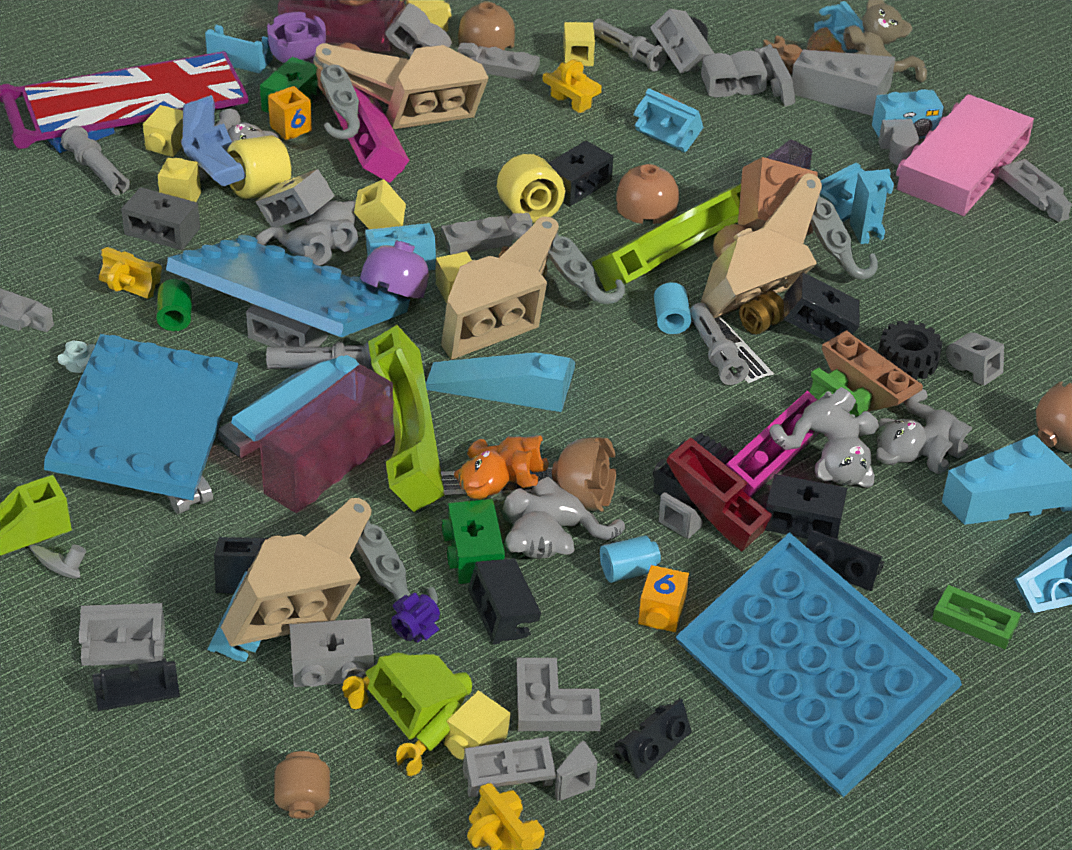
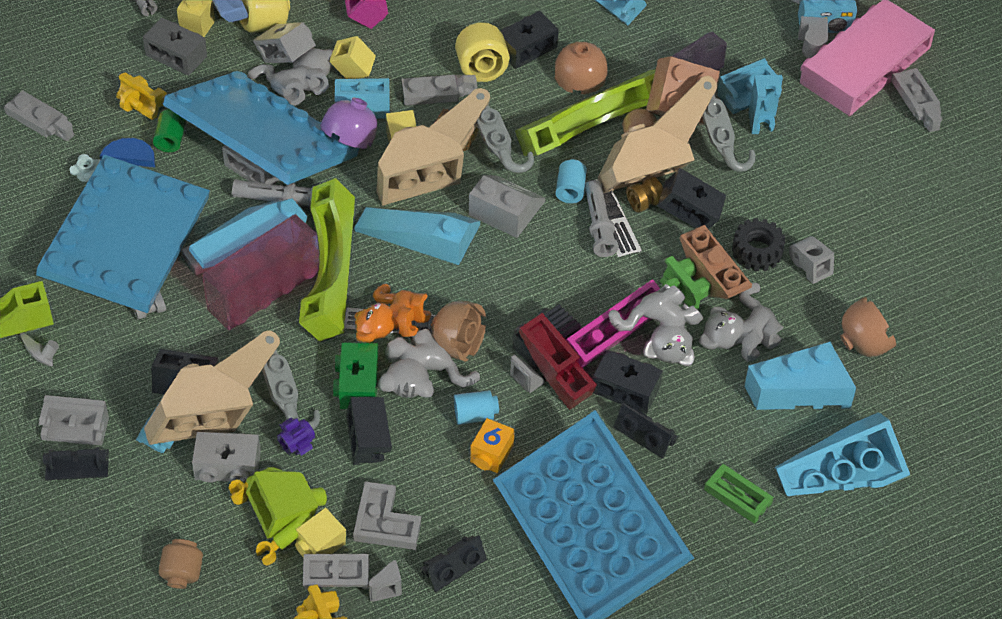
camera: 10 degrees right, 10 degrees up
none -> blue tile [100,138,155,168]
none -> light grey slope [469,175,545,238]

